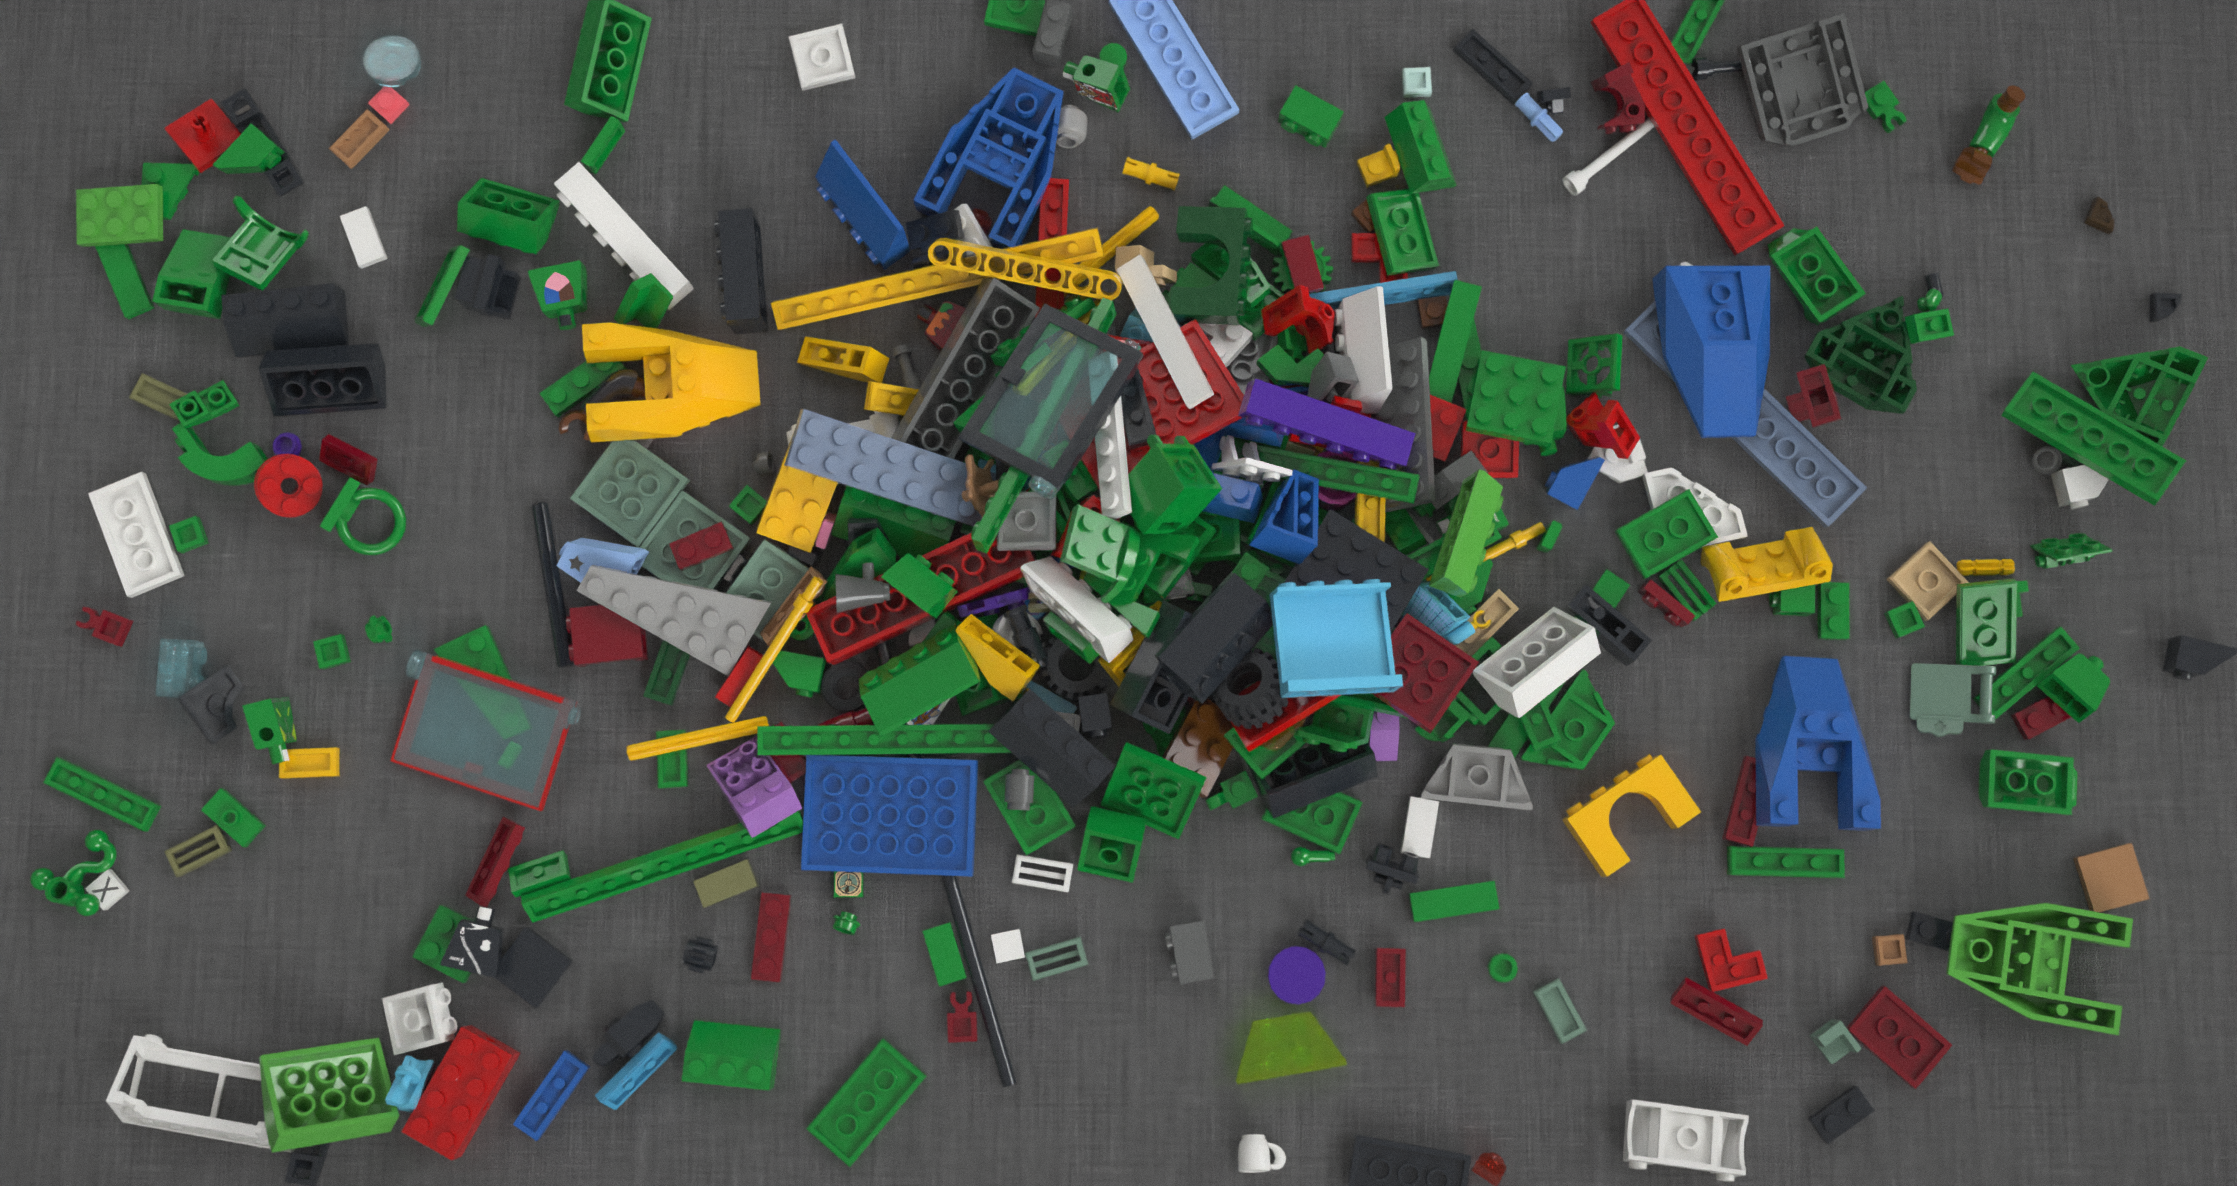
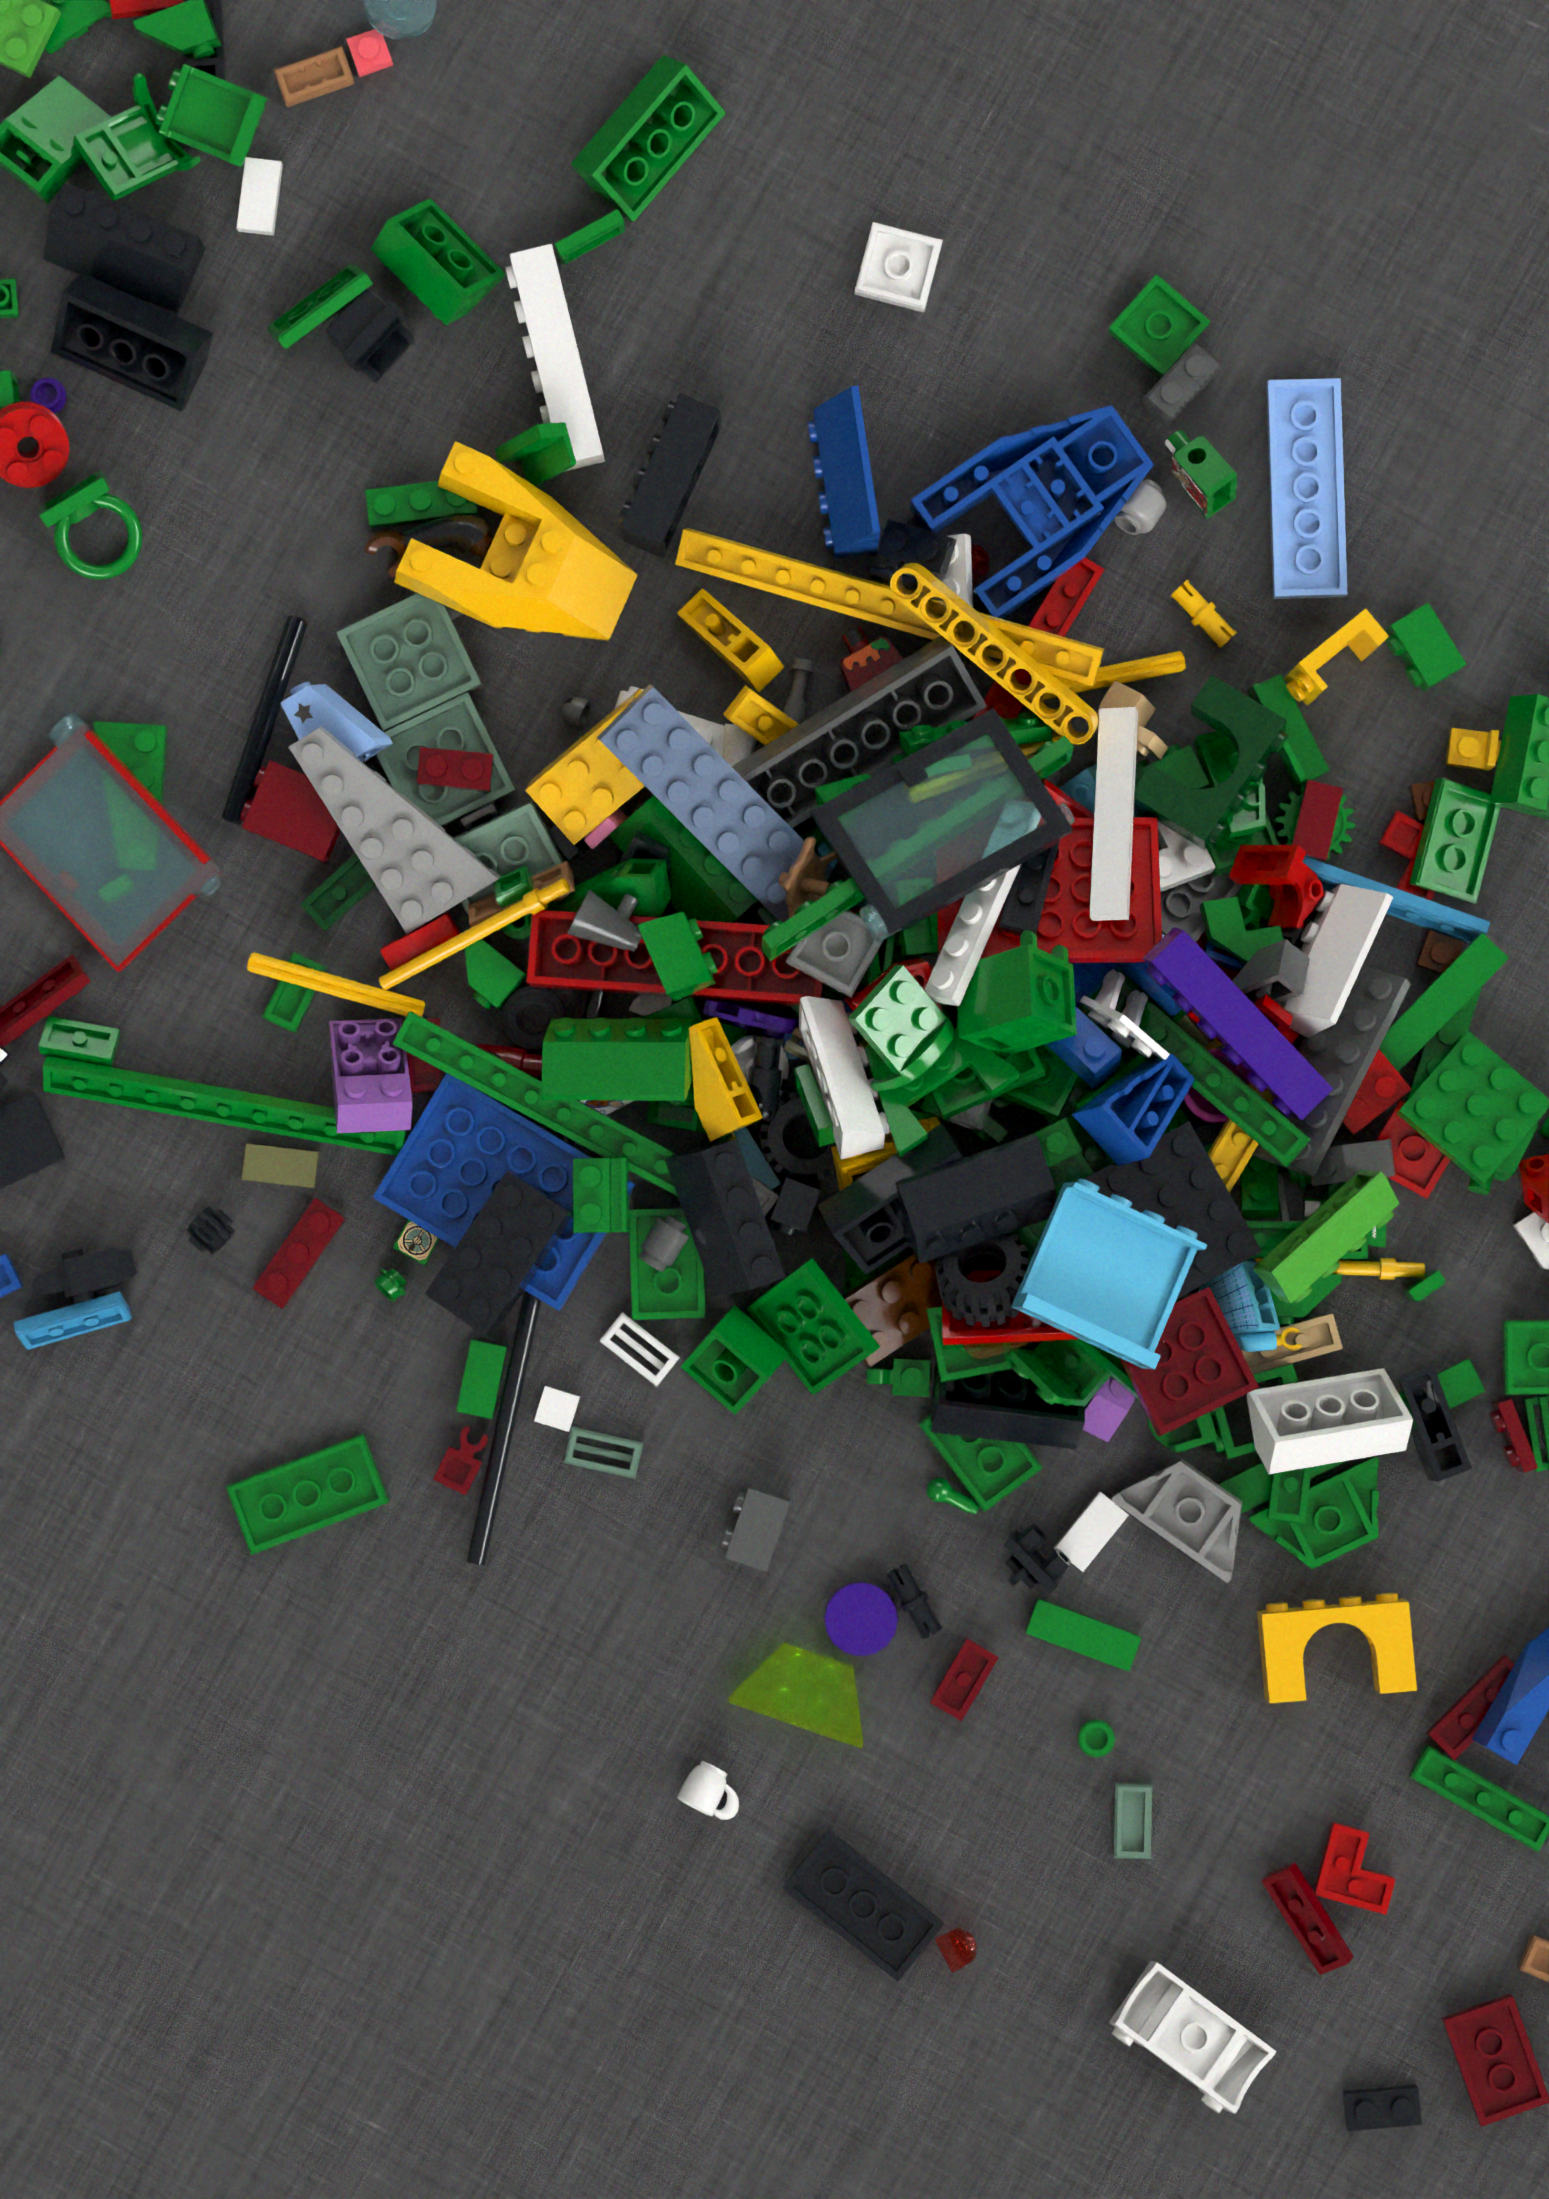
camera: 30 degrees right, 5 degrees up
dark red plate [319,434,378,485] -> none
green plate [365,615,392,643] -> none
green torso [528,260,587,330] -> none
green slope [682,1020,781,1090] -> none
green plate [729,485,767,526] -> none
green tile [1100,43,1127,68] -> none
blue slope [1544,456,1605,510] -> none
sand green panel [1809,1019,1861,1064] -> none
none -> green panel [155,64,268,168]
none -> black brick [425,1171,573,1336]
none -> green tile [494,866,534,909]
none -> green plate [573,1158,629,1233]
none -> yellow panel [1284,608,1389,706]

